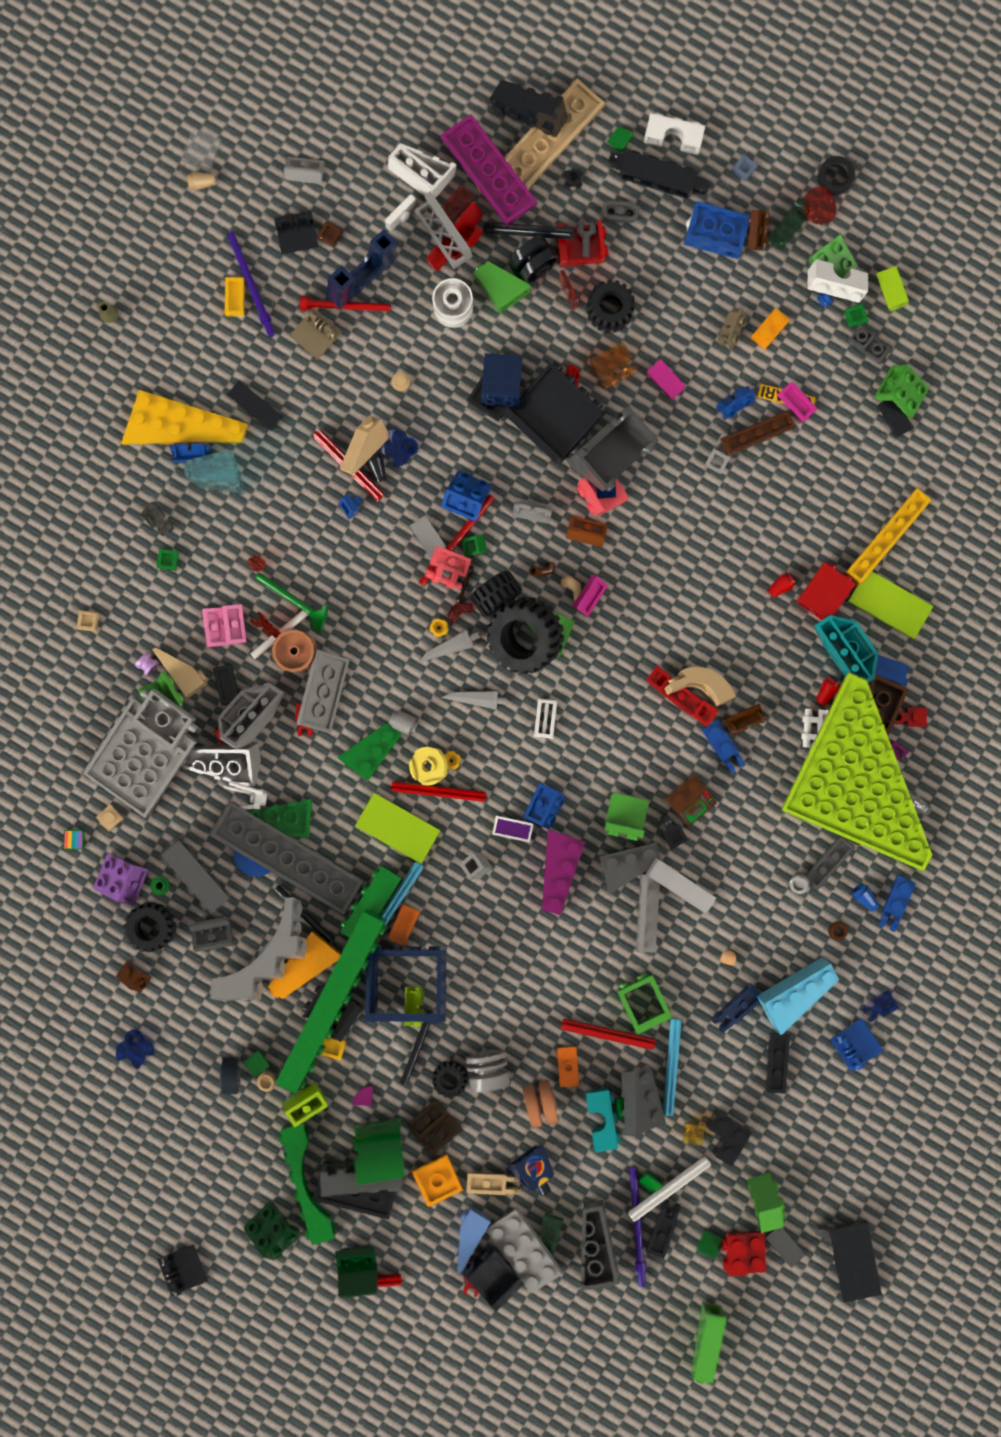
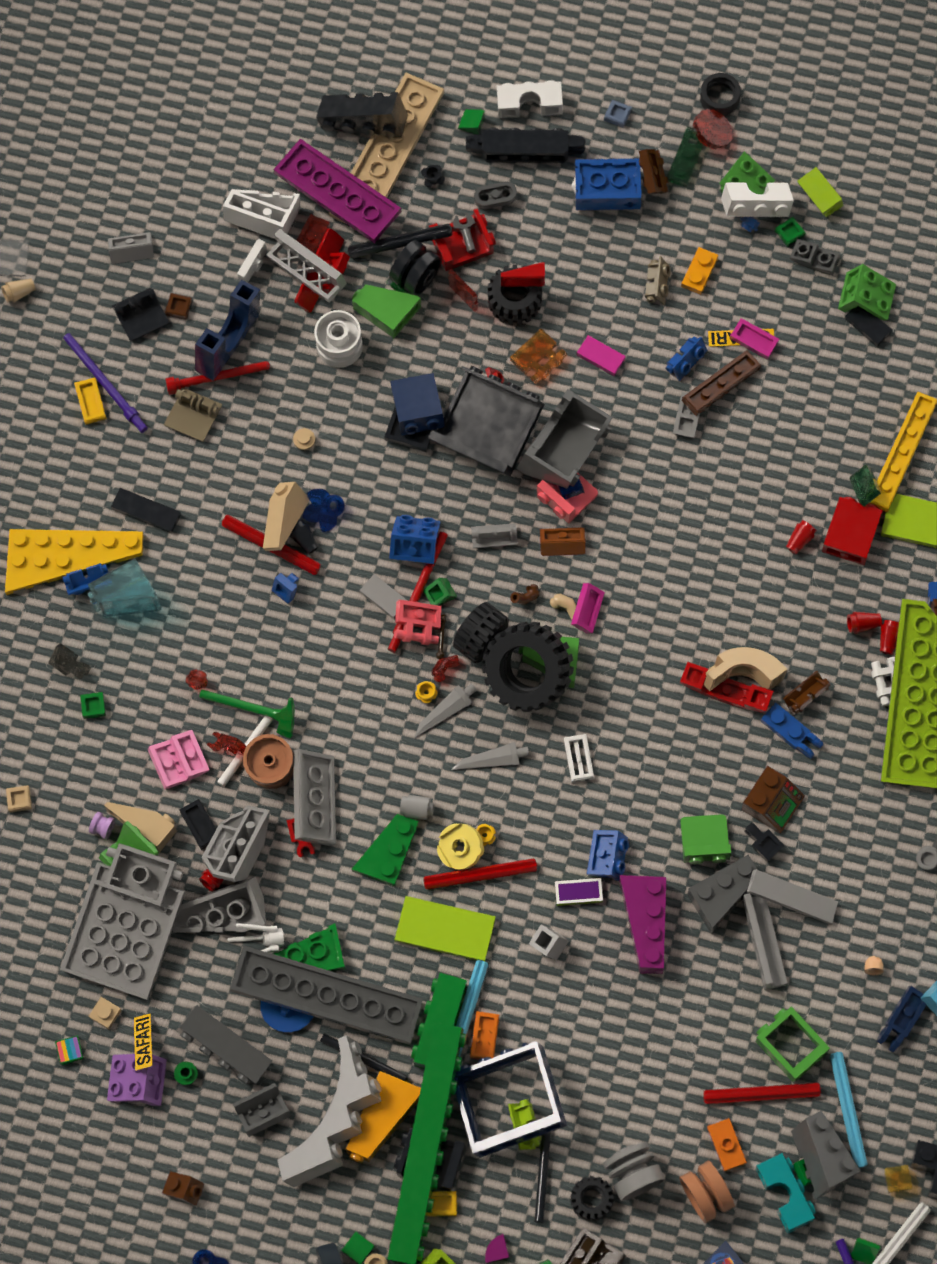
camera: 10 degrees left, 15 degrees down
black tyre [123,902,176,953] -> none
teal wedge [814,615,879,683] -> none
none -> sticker [134,1014,152,1070]
none -> red slope [501,262,545,287]
none -> red cone [847,612,882,634]
none -> clear green plate [849,464,881,507]

